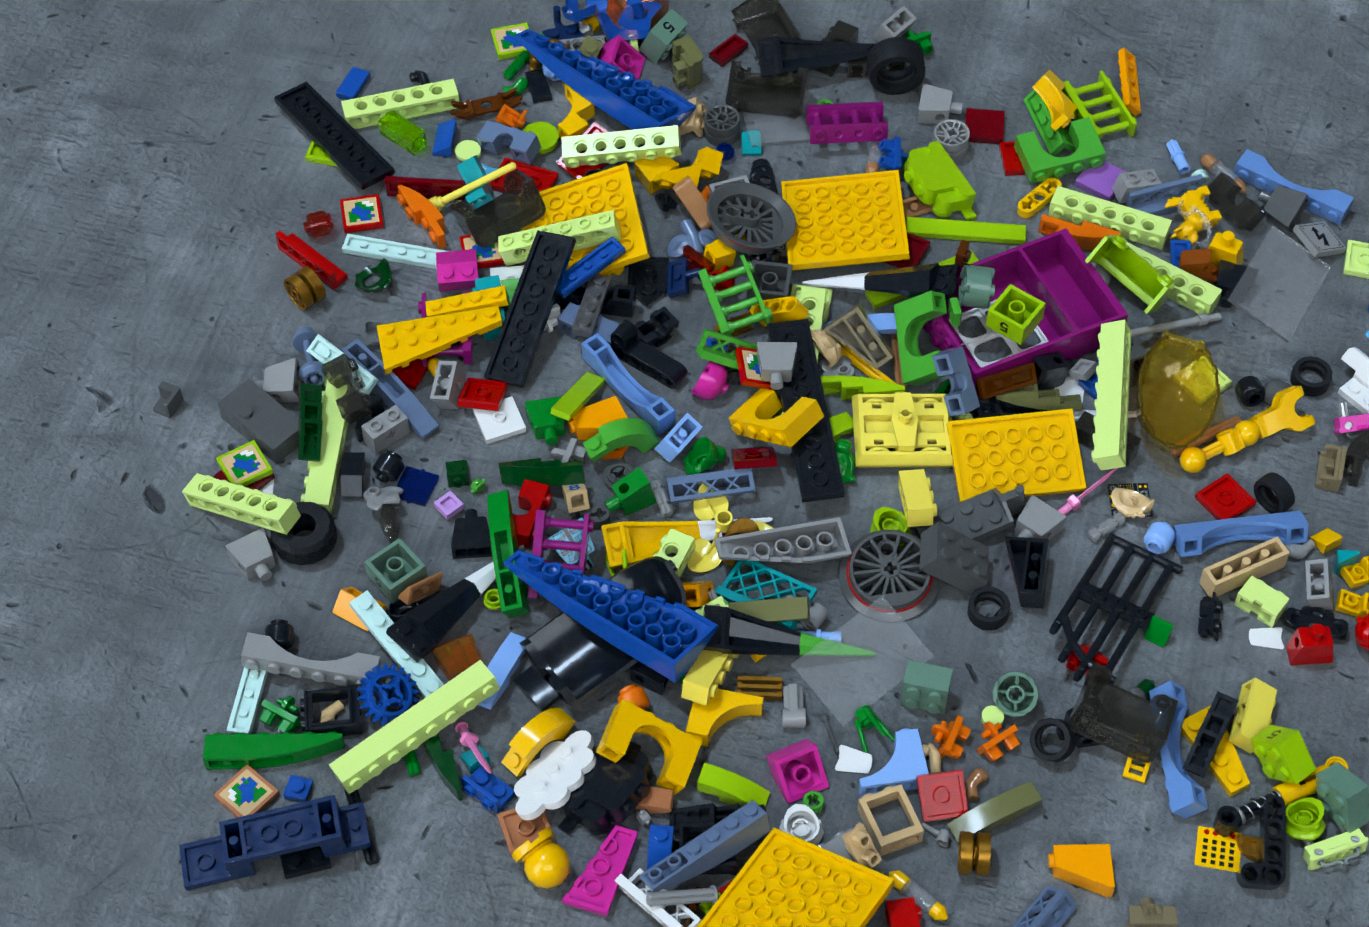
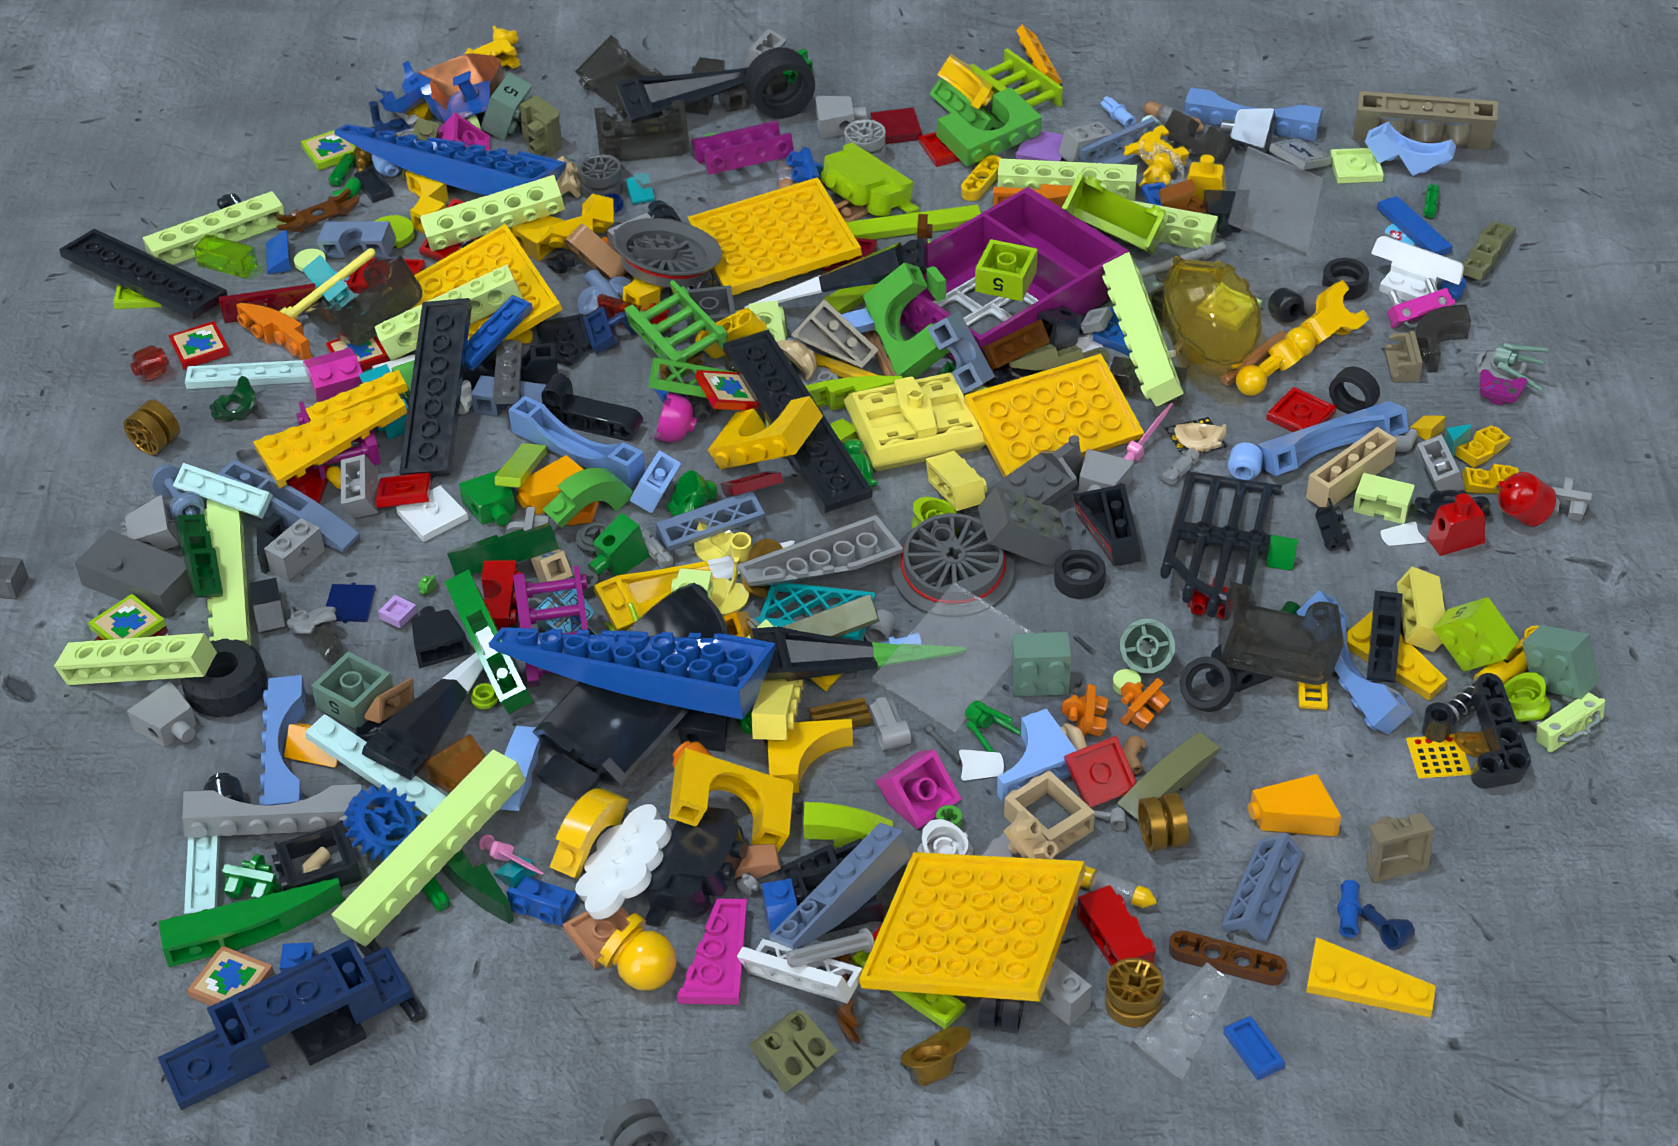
camera: 15 degrees left, 10 degrees down
red fence [276,230,348,290] -> none
clear smoke arch [323,354,373,424] -> none
blue tile [336,67,370,100] -> none
black head [373,450,404,484] -> none
dark green bracket [446,460,470,488] -> none
orange bracket [494,104,527,128] -> none
black cylinder [635,306,679,348] -> none
dark red tile [709,34,748,67] -> none
light grey torso [757,342,797,390] -> none
sand green brick [958,265,995,309] -> none
none -> medium blue arch [259,675,307,806]

